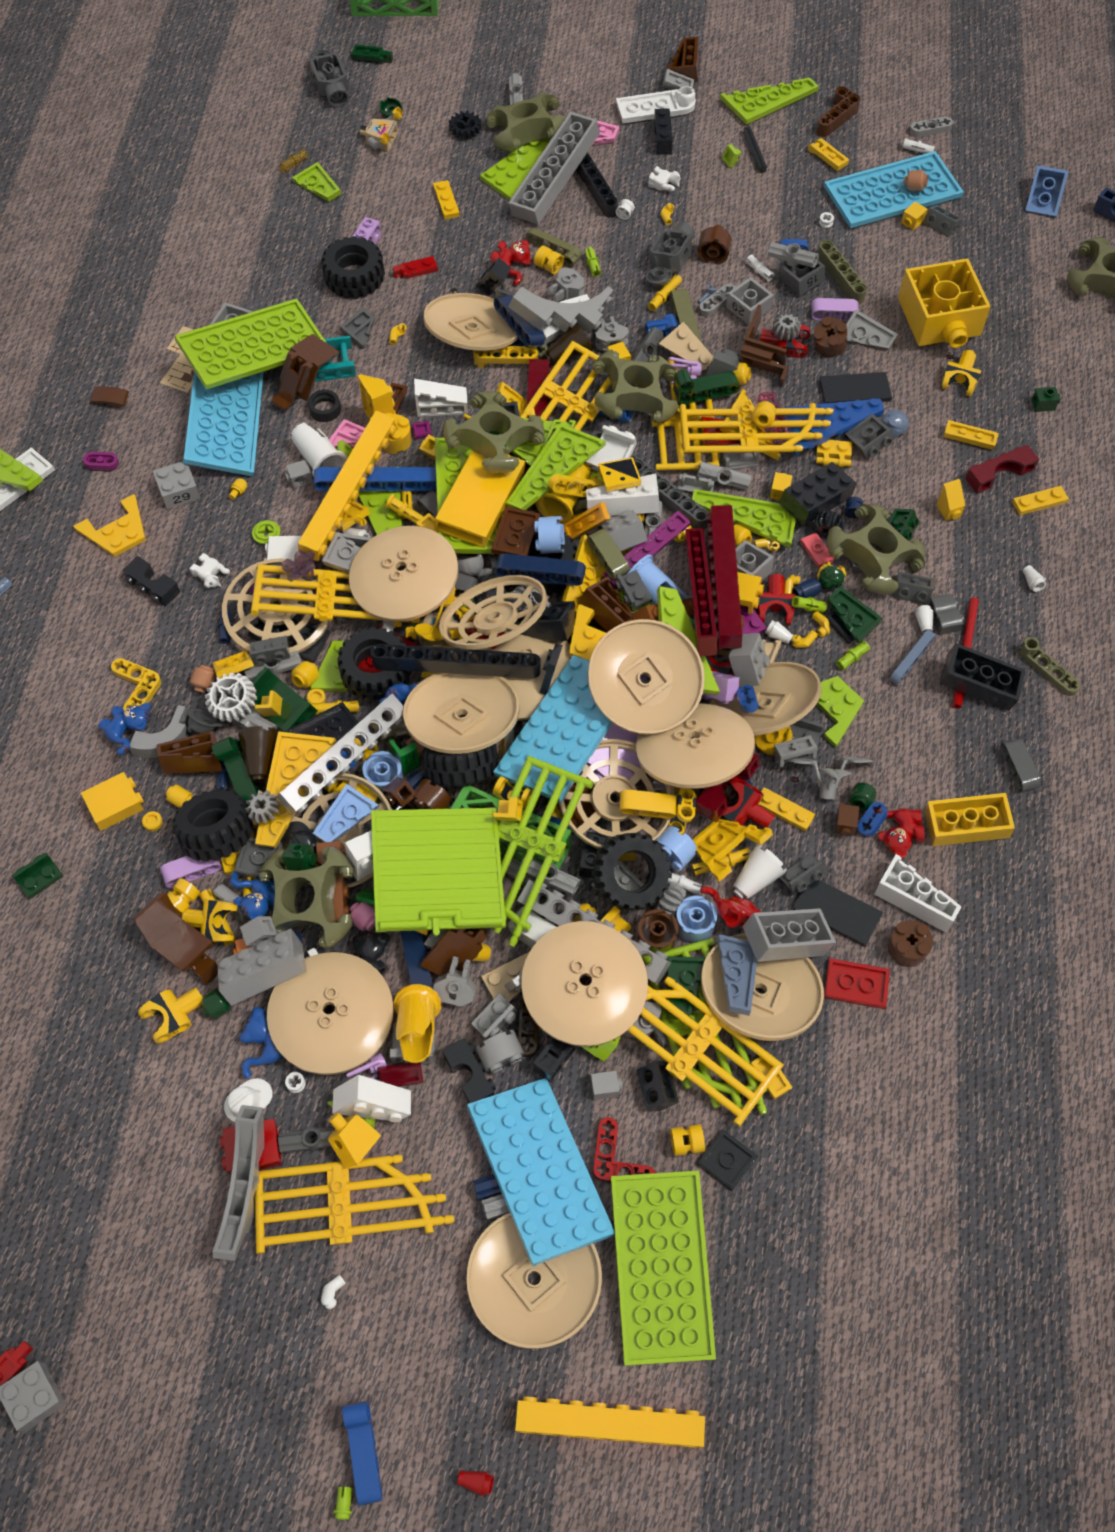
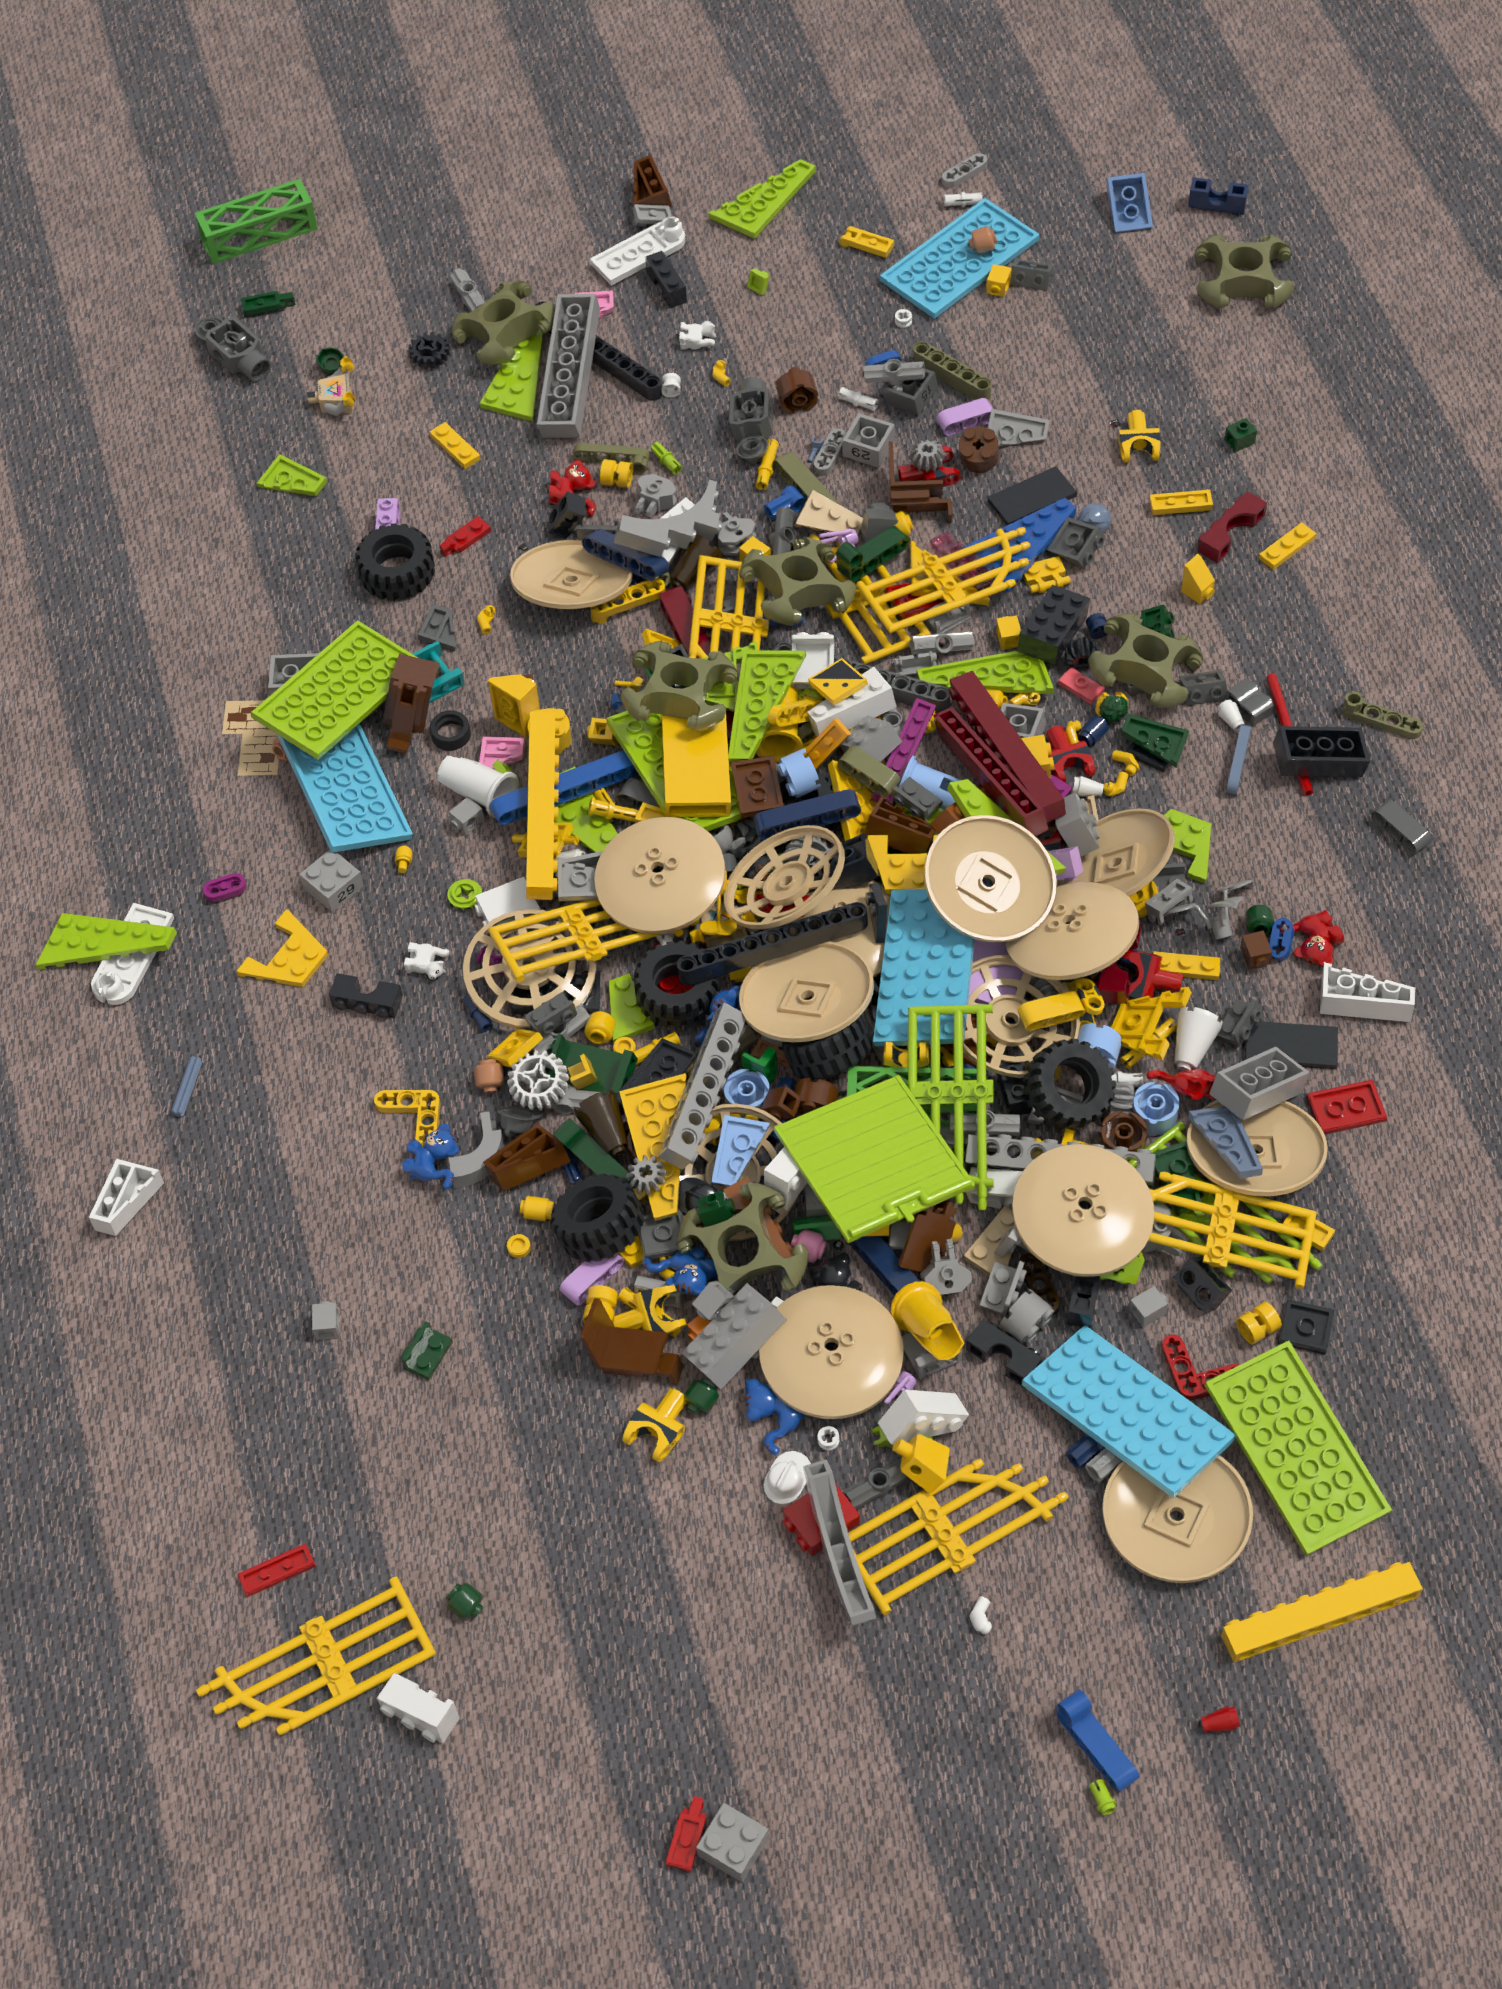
camera: 20 degrees left, 5 degrees down
yellow brick [81,772,144,831] -> none
reddish brown slope [90,387,129,407] -> none
clear yellow pin [279,149,309,172] -> none
hips [282,550,315,582] -> none
dark red tile [379,1062,424,1087] -> none
magenta tile [412,421,432,440] -> none
white wedge [414,379,468,417] -> none
yellow panel [492,797,523,822] -> none
blue beam [737,685,759,713] -> none
black axle [743,126,767,173] -> none
yellow head [753,401,776,427] -> none
lime pin [792,596,827,613] -> none
reddish brown beam [816,86,861,137] -> none
lime pin [835,641,870,671] -> none
reddish brown brick [887,920,933,967] -> none
yellow brick [898,259,991,348] -> none
yellow brick [925,793,1015,846] -> none
white cone [1022,565,1046,592] -> none

